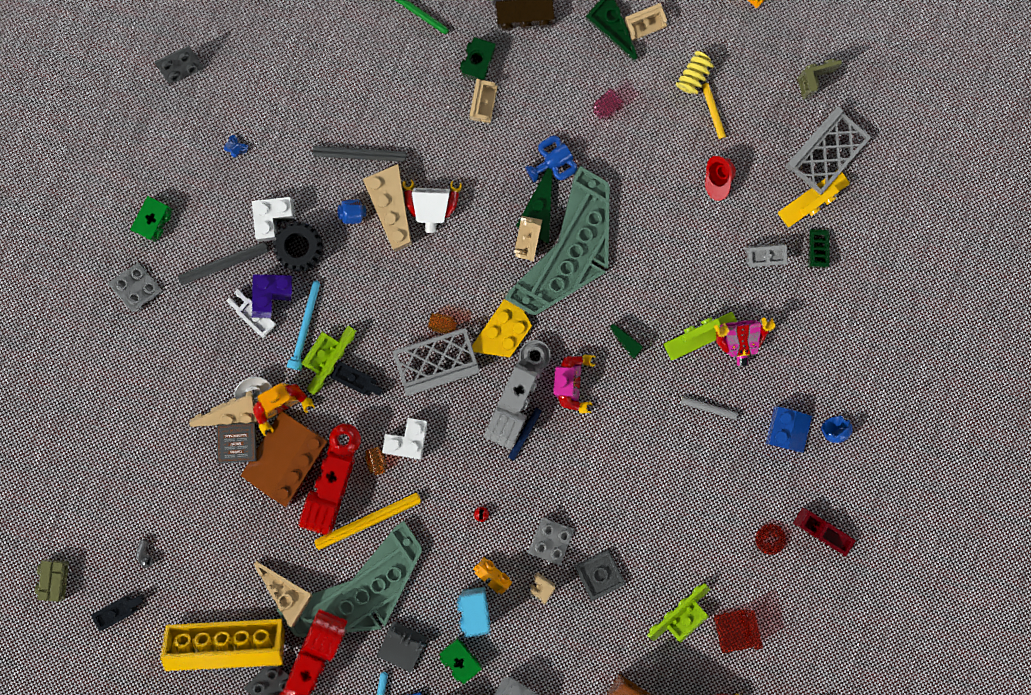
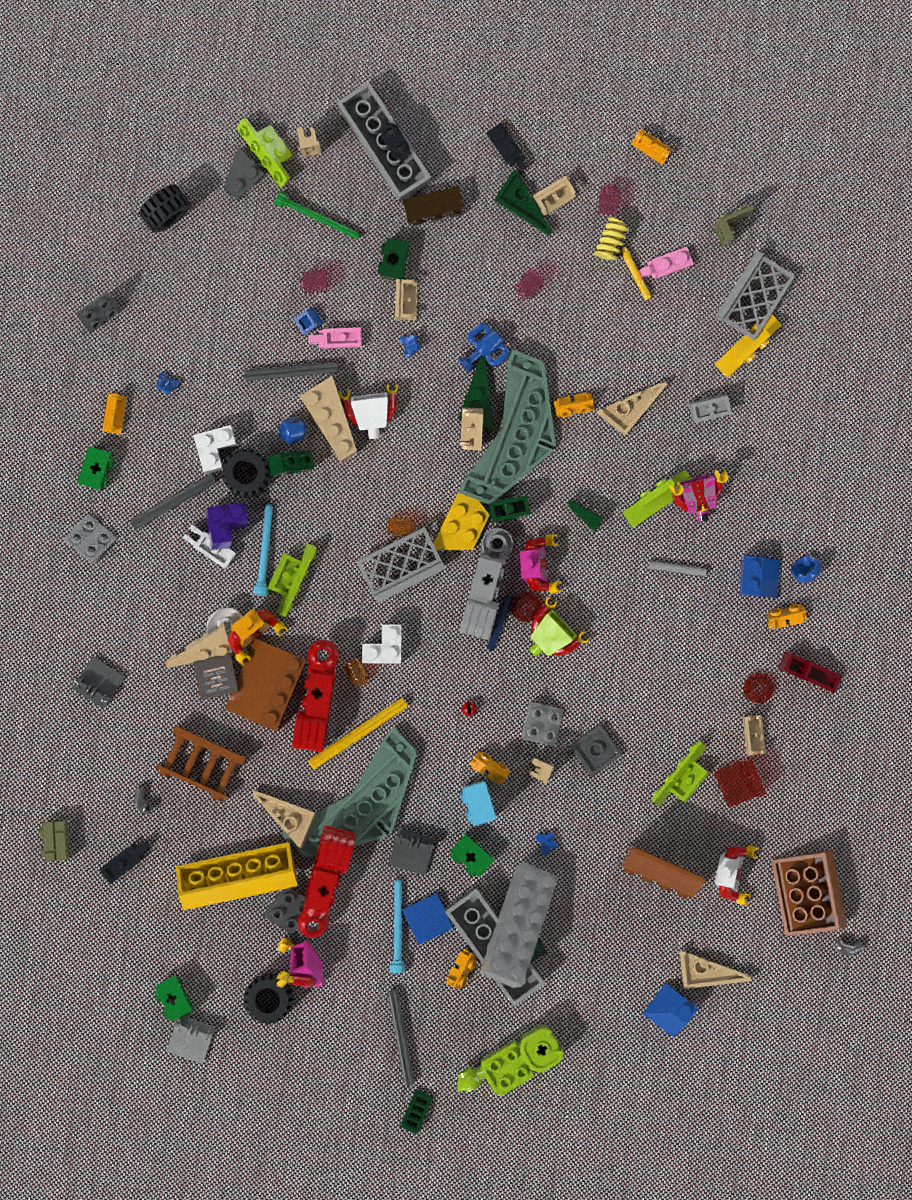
camera: 15 degrees left, 0 degrees up
black hinge [330,361,384,396] -> none
red piece [705,156,736,201] -> none
dark green slope [808,229,830,269] -> none
none -> dark grey hinge [72,656,125,709]
none -> light orange hinge [102,393,127,434]
none -> dark orange fence [156,726,247,802]
none -> dark green brick [267,450,315,476]
none -> blue slope [294,308,323,335]
none -> clear pink brick [300,270,328,294]
none -> bright pink hinge [309,327,362,349]
none -> blue piece [400,334,421,357]
none -> dark green brick [489,495,531,524]
none -> clear red gear [510,592,541,622]
none -> lime torso [529,597,590,656]
none -> blue piece [535,832,557,855]
none -> light orange hinge [554,393,594,418]
none -> clear pink brick [597,185,620,216]
none -> tan wing [597,382,667,436]
none -> bright pink hinge [639,247,694,279]
none -> tan hinge [742,715,766,756]
none -> light orange hinge [765,604,807,630]

